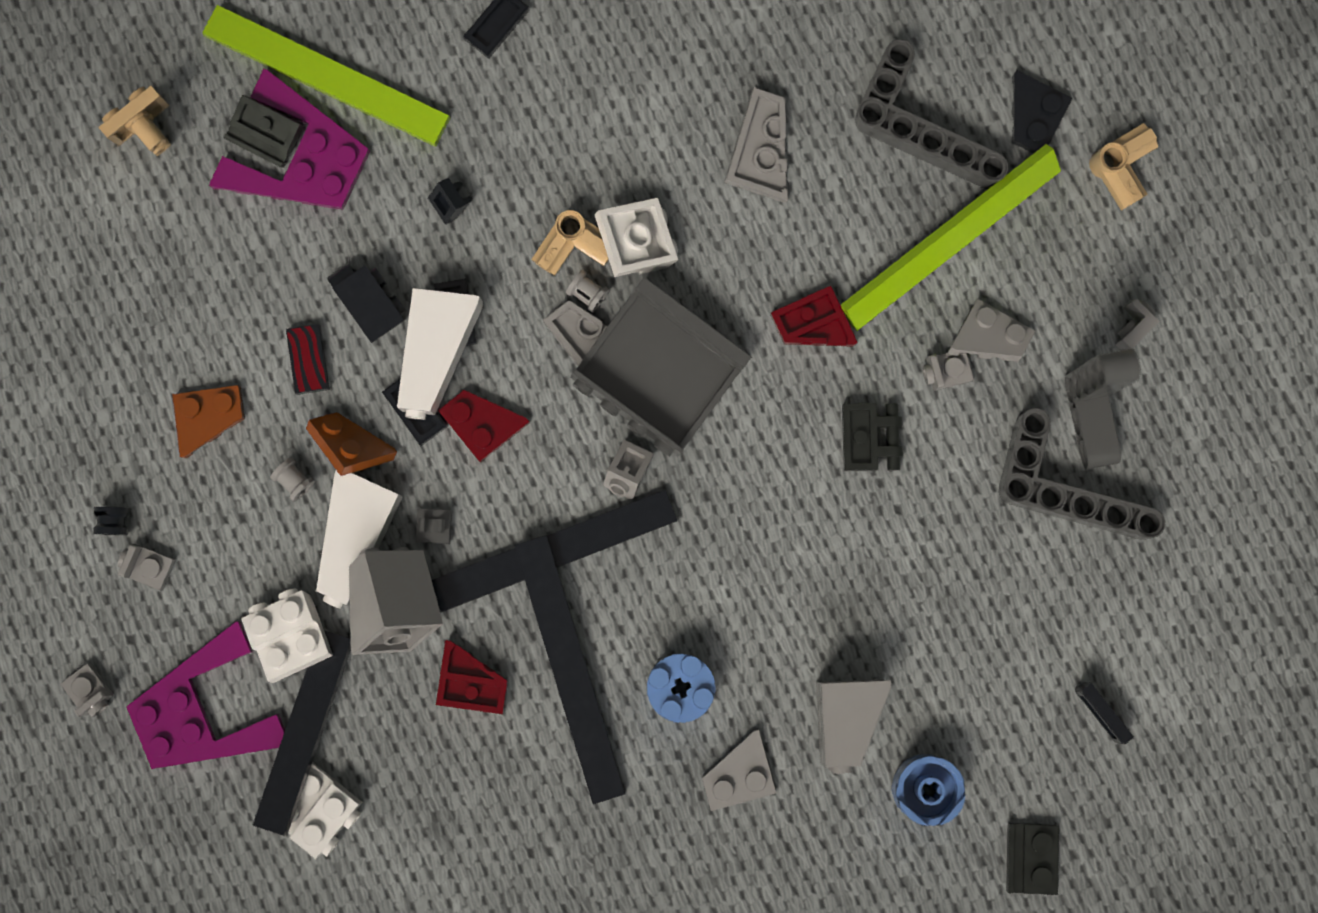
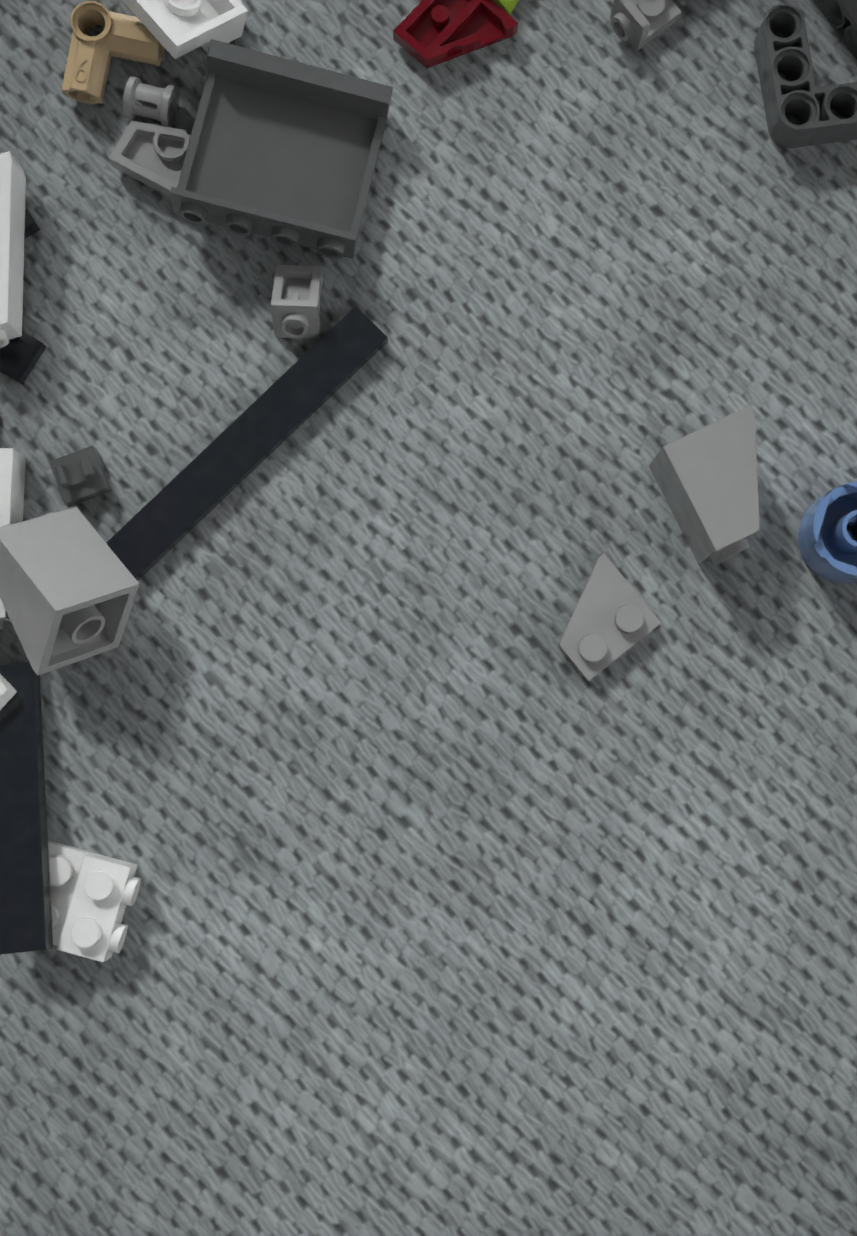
camera: 25 degrees left, 0 degrees up
dark red wing [436,640,509,715] -> none
dark red wing [438,390,530,463] -> none
black tile [514,535,625,804] -> none
medium blue brick [647,654,715,723] -> none
pearl dark grey plate [842,403,903,471] -> none

